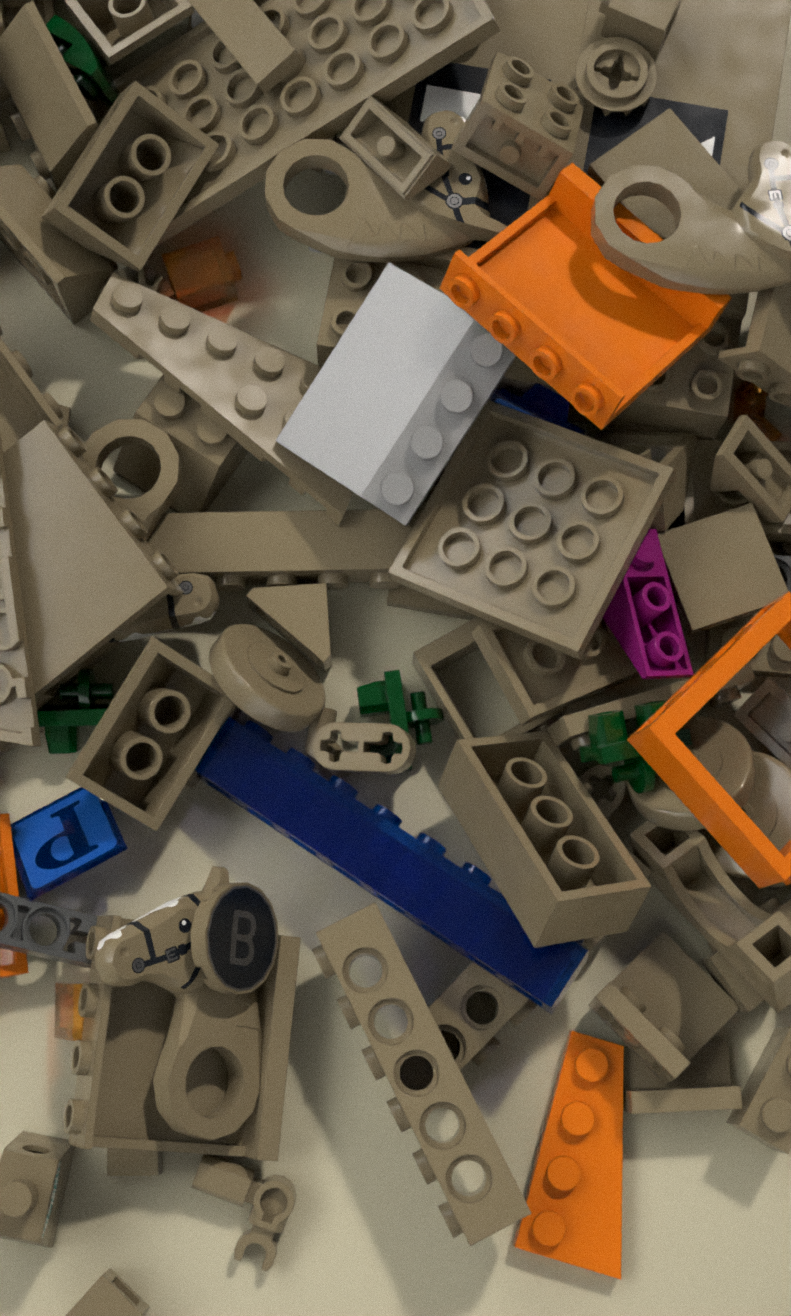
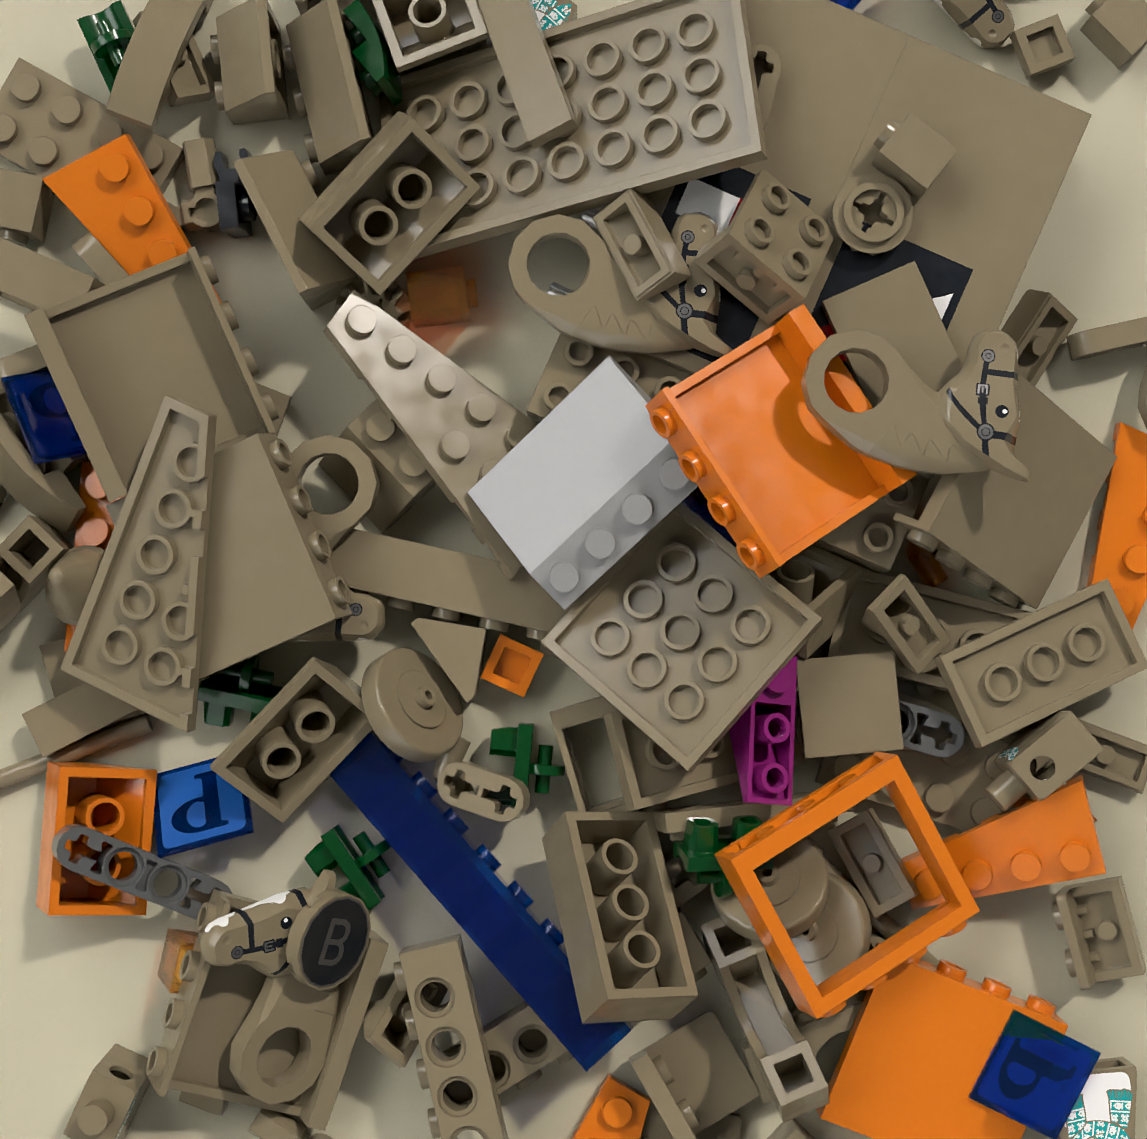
camera: 20 degrees right, 10 degrees up
none -> dark green hips [304,824,392,910]
none -> dark tan slope [363,979,448,1068]
none -> orange plate [480,634,544,698]

